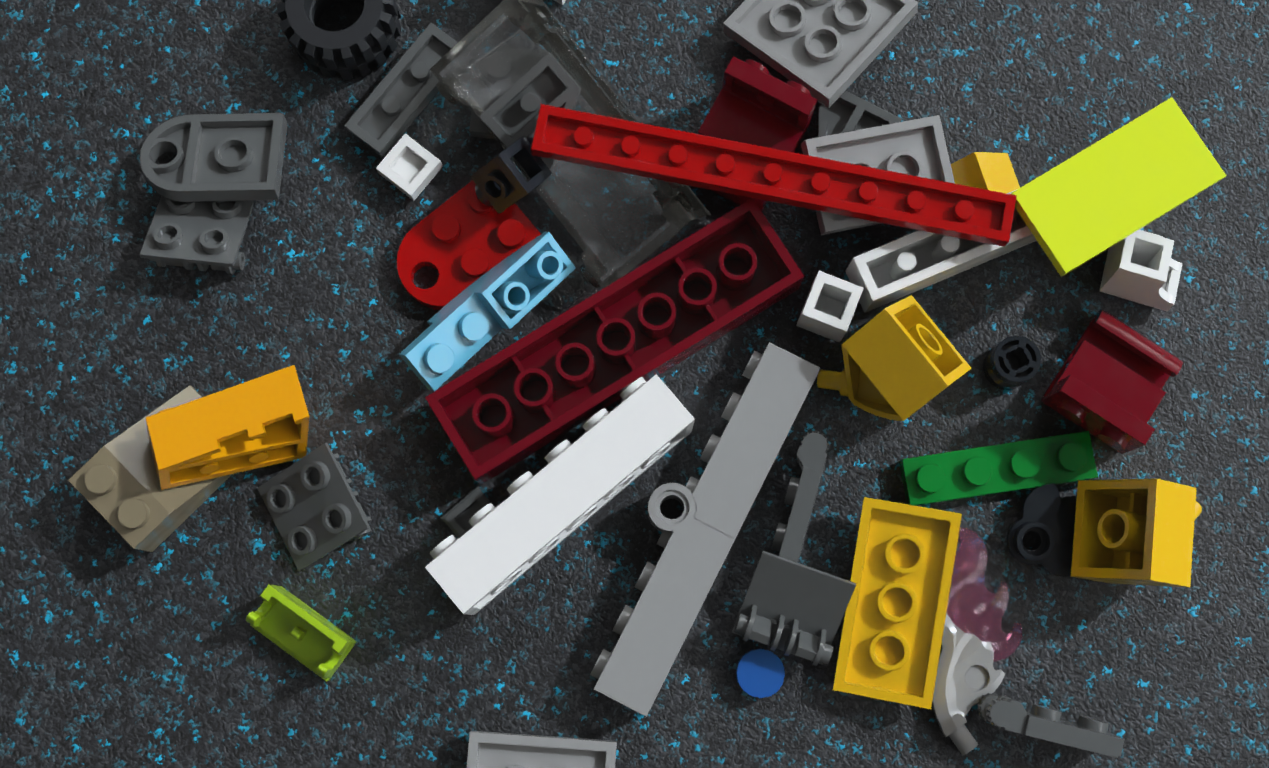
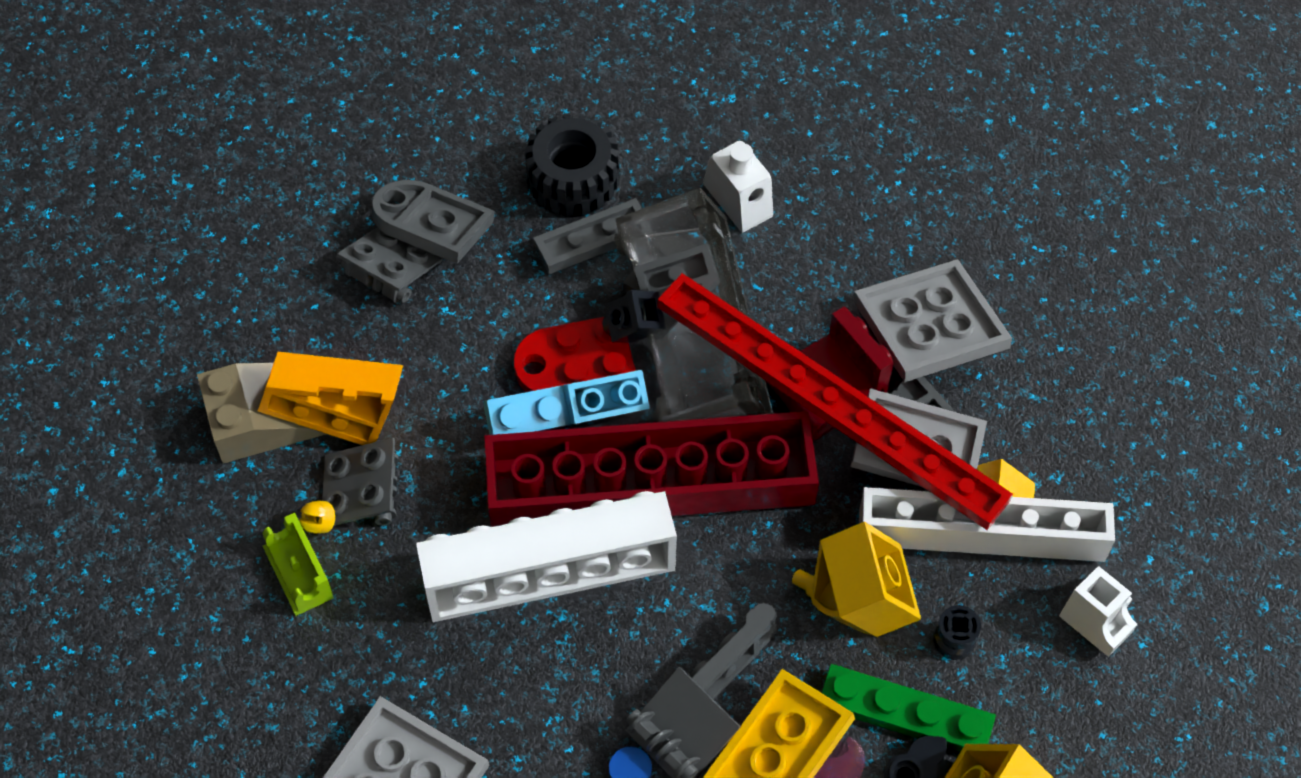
camera: 25 degrees right, 20 degrees down
white plate [376,133,443,201] -> none
light grey hinge [590,342,820,717] -> none
white brick [796,271,864,343] -> none
neon yellow tile [1011,97,1227,277] -> none
dark red piece [1041,309,1183,454] -> none
none -> yellow hinge [299,501,335,534]

